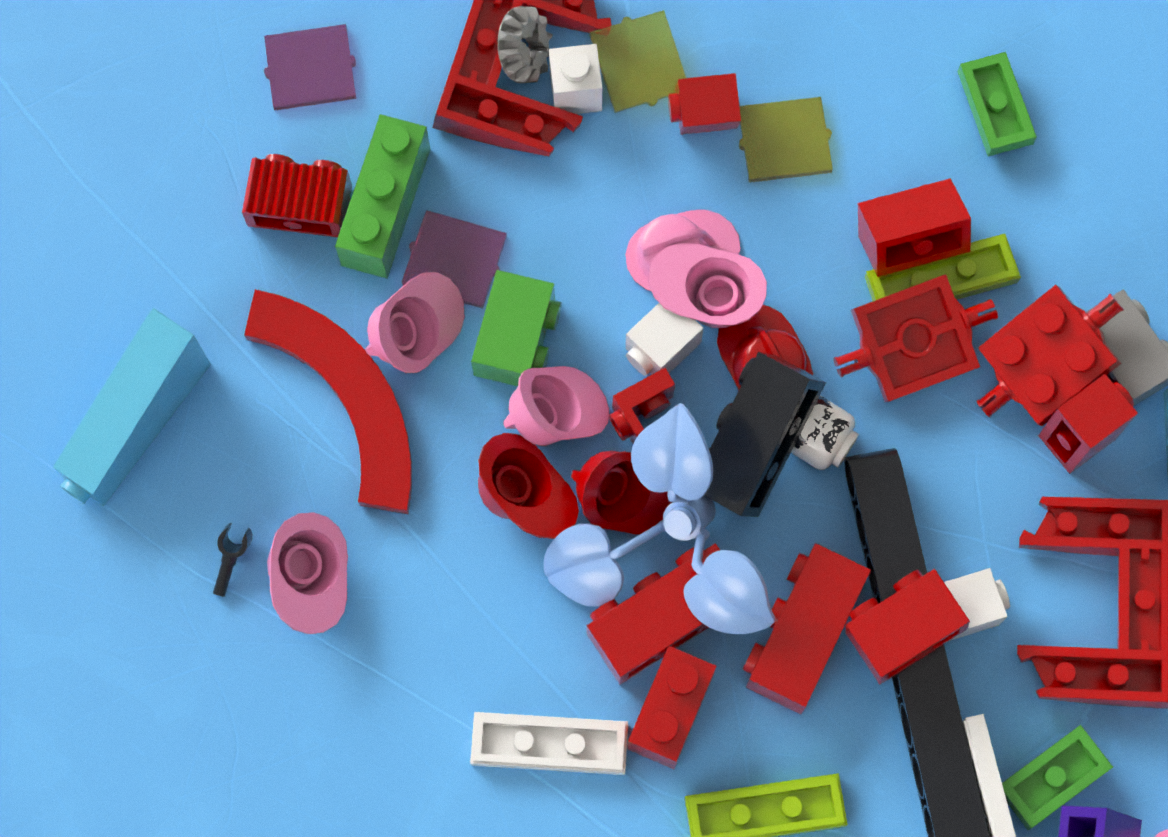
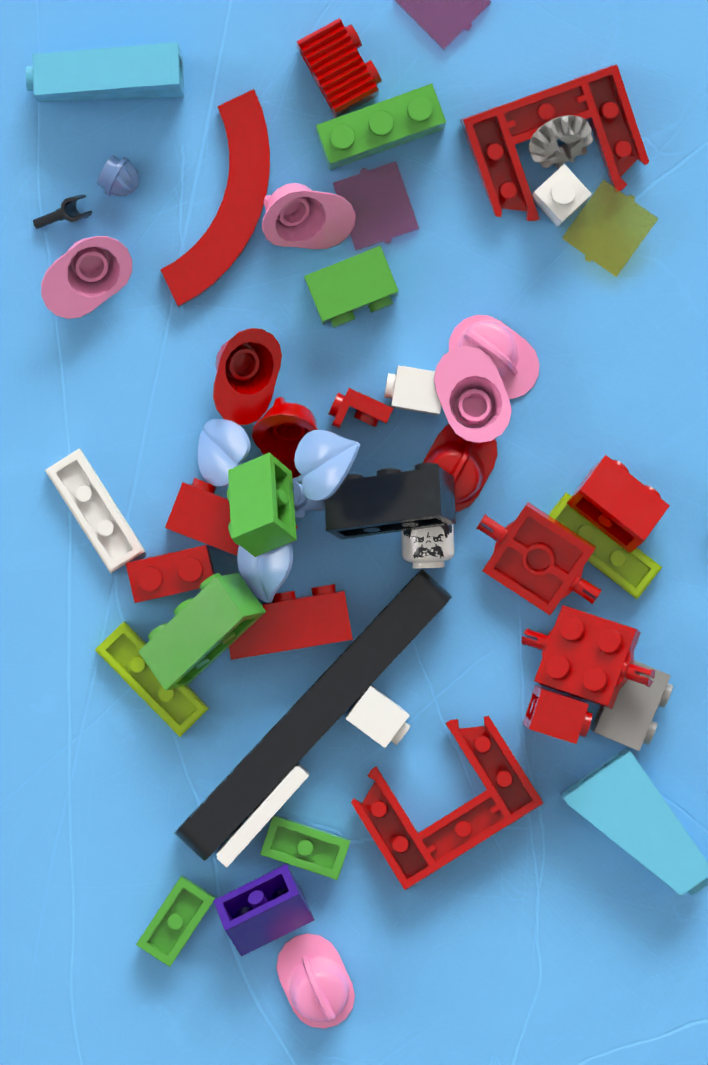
camera: 55 degrees right, 15 degrees up
bright pink piece [503,366,609,446] -> none
red brick [668,73,741,135] -> none
clear yellow piece [739,97,833,183] -> none
red brick [845,568,970,685] -> none
none -> medium blue plate [97,155,139,196]
none -> bright green brick [138,573,266,691]
none -> bright green brick [227,453,297,557]

